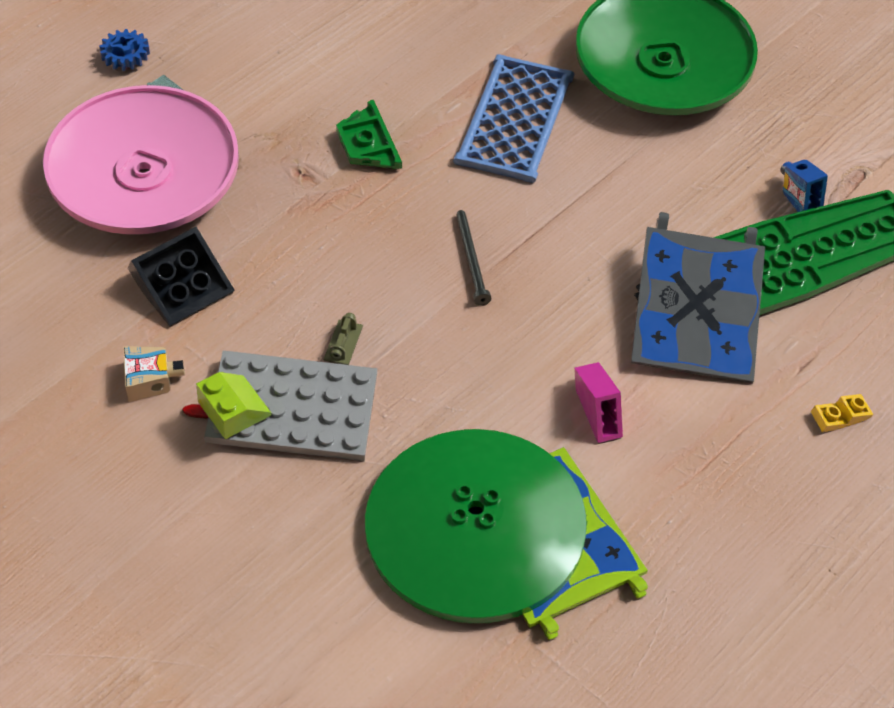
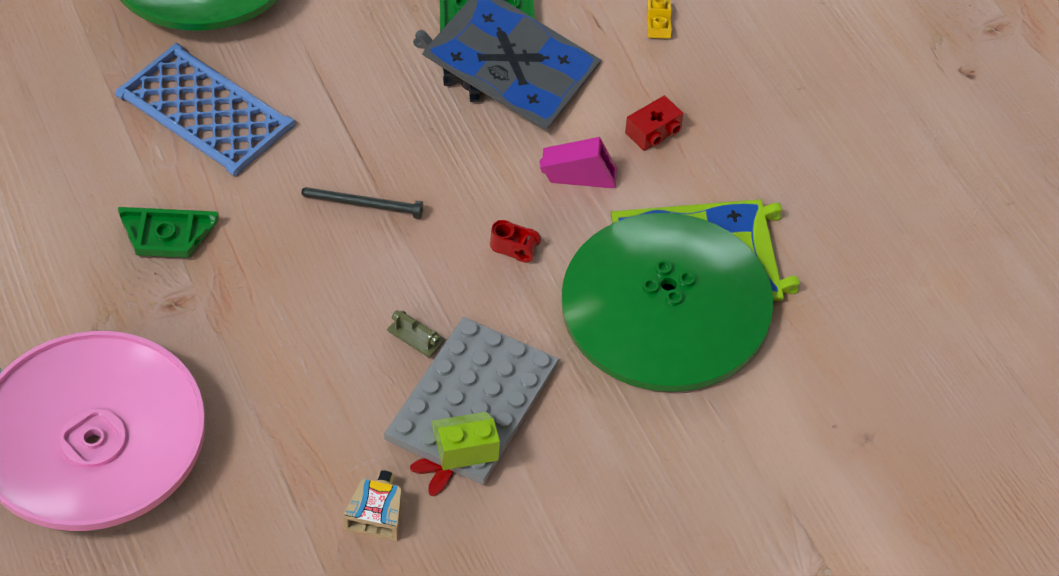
camera: 70 degrees left, 0 degrees up
black slope [128,226,235,327] -> none
none -> red piece [490,220,542,263]
none -> red brick [625,95,684,151]

